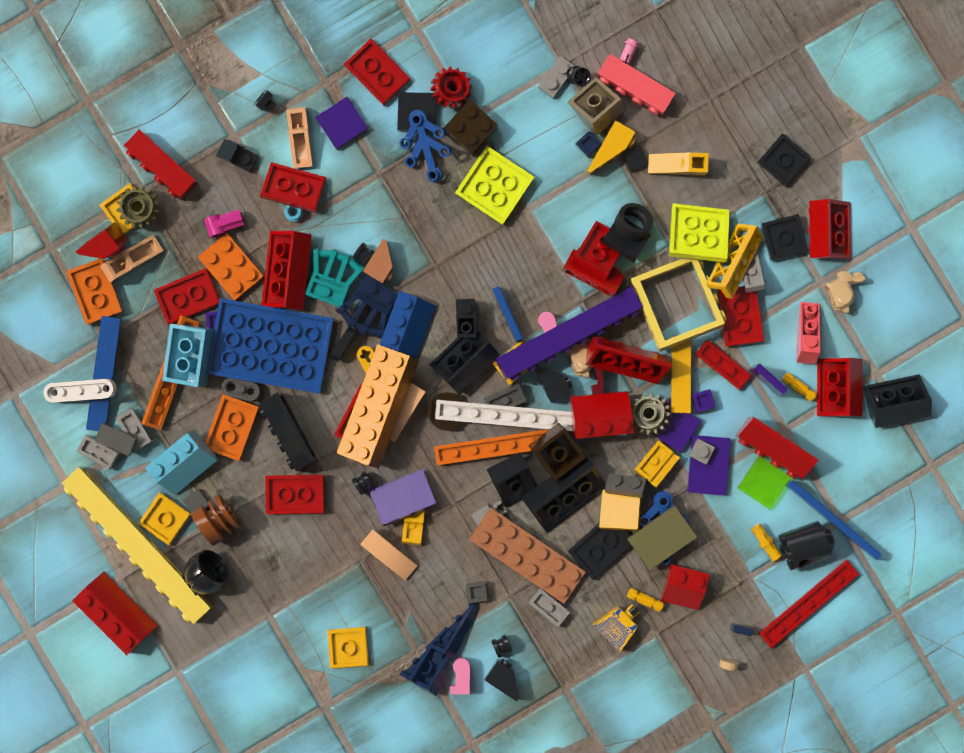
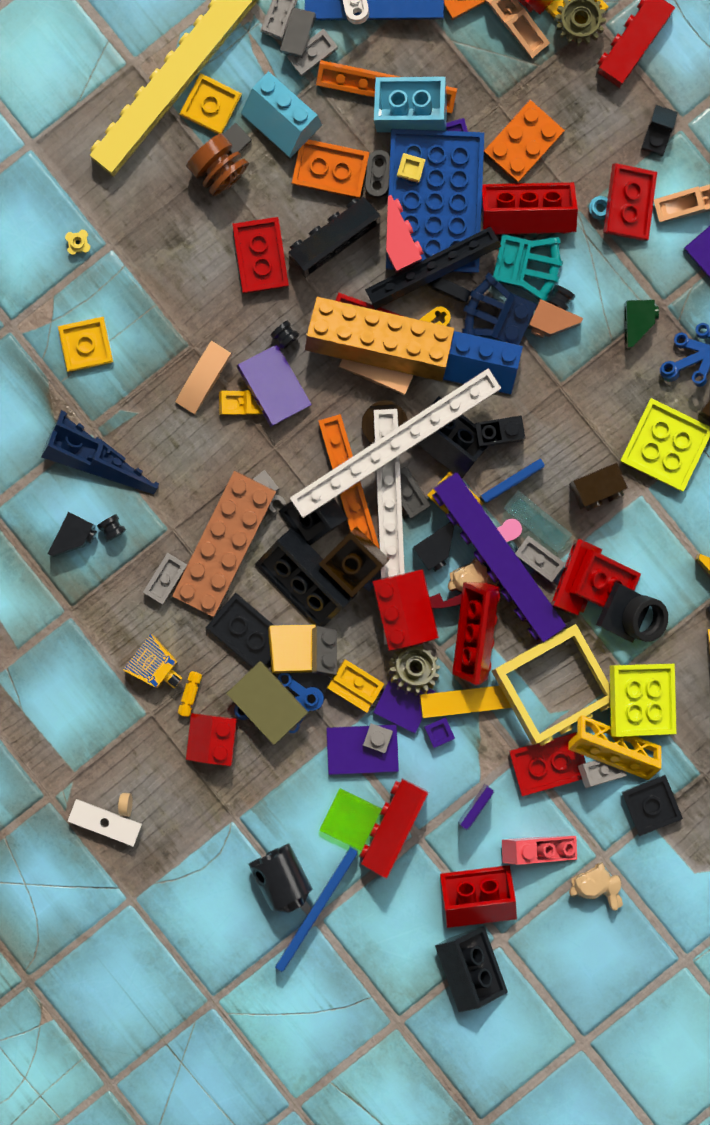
camera: 85 degrees right, 0 degrees up
red slope [72,572,158,656] -> none
red tile [154,268,220,325] -> none
black piece [182,550,230,596] -> none
dark pink piece [204,209,245,238] -> none
bright pink leg [450,657,470,694] -> none
dark grey plate [466,581,487,603] -> none
red tile [695,339,752,391] -> none
dark blue tile [730,623,753,636] -> none
yellow pin [750,523,782,562] -> none
red tile [758,559,859,648] -> none
yellow axle [782,373,817,401] -> none
red slope [808,199,851,259] -> none
none -> light yellow plate [65,230,90,255]
none -> white tile [68,799,142,846]
none -> white plate [290,369,501,518]
none -> black plate [365,226,501,310]
none -> coral slope [386,195,424,273]
none -> light yellow tile [397,153,426,183]
none -> clear light blue plate [503,490,572,553]
none -> light grey plate [515,536,566,582]
none -> dark brown brick [570,462,628,511]
none -> dark green slope [624,300,659,350]

